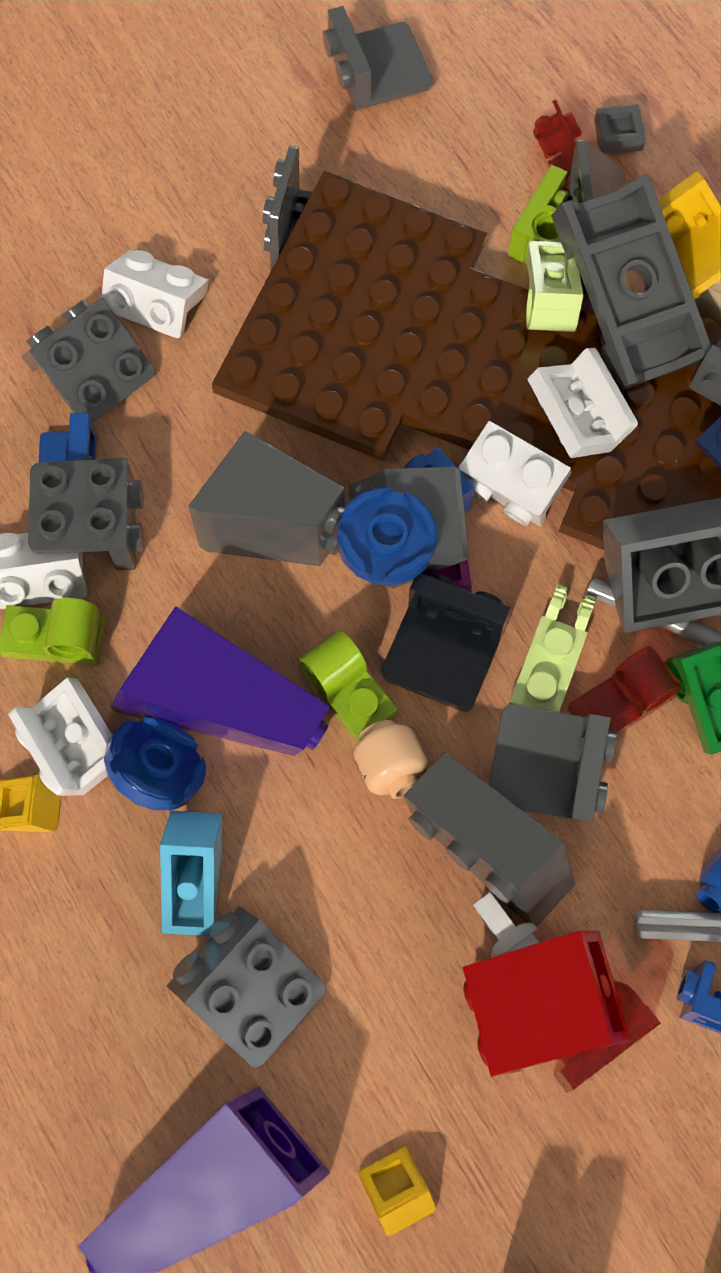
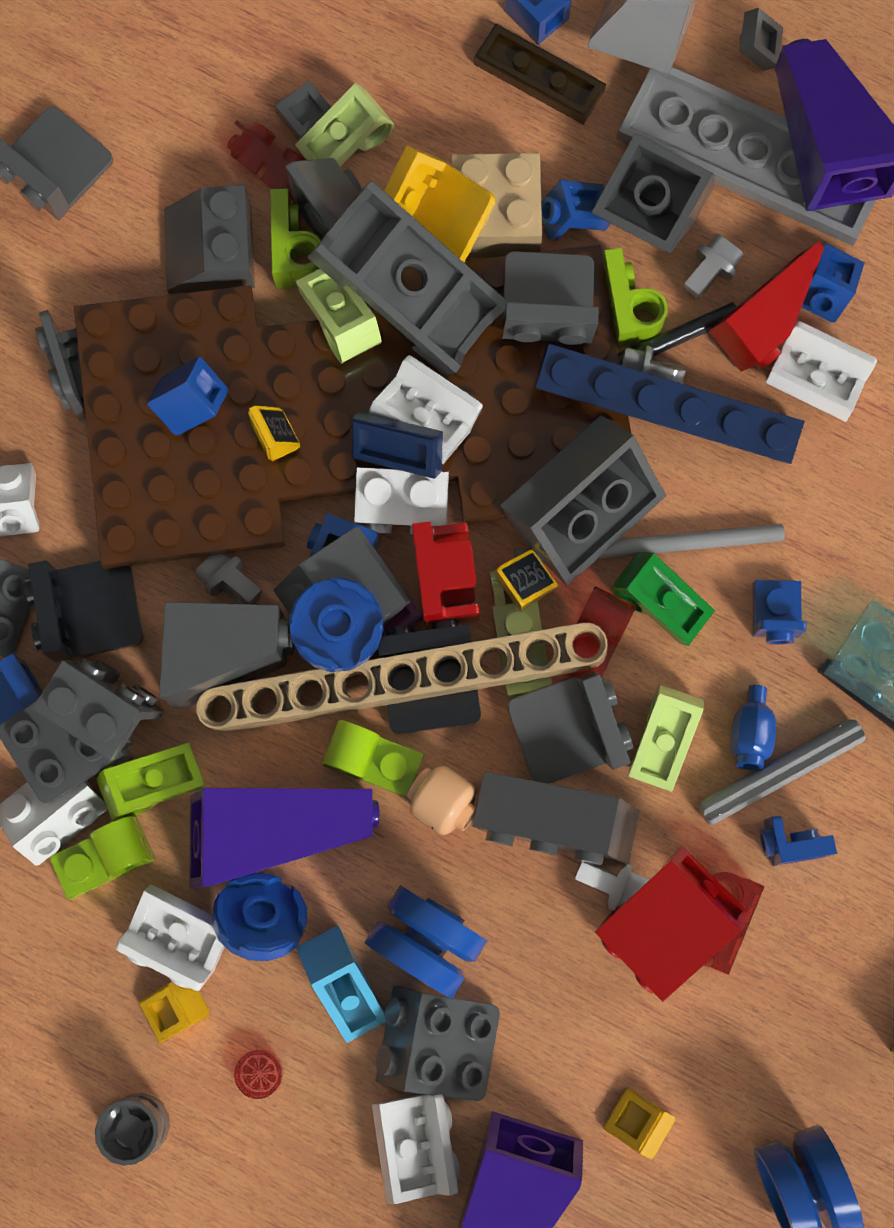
camera: 30 degrees left, 10 degrees up
none -> black bracket [24,560,144,662]
none -> dark grey bracket [32,658,164,760]
none -> lime plate [96,742,205,822]
none -> blue panel [146,356,229,435]
none -> dark grey slope [164,185,255,294]
none -> light grey piece [195,554,262,605]
none -> tan beam [196,623,607,732]
none -> clear red tile [234,1049,284,1099]
none -> yellow slope [248,406,300,461]
none -> yellowish green plate [295,83,394,166]
none -> dark blue tile [352,411,443,479]
none -> blue wheel [364,885,488,999]
none -> white bracket [372,1094,460,1205]
none -> red panel [412,521,480,630]
none -> slope [495,549,558,612]
none -> yellowish green plate [628,684,704,792]

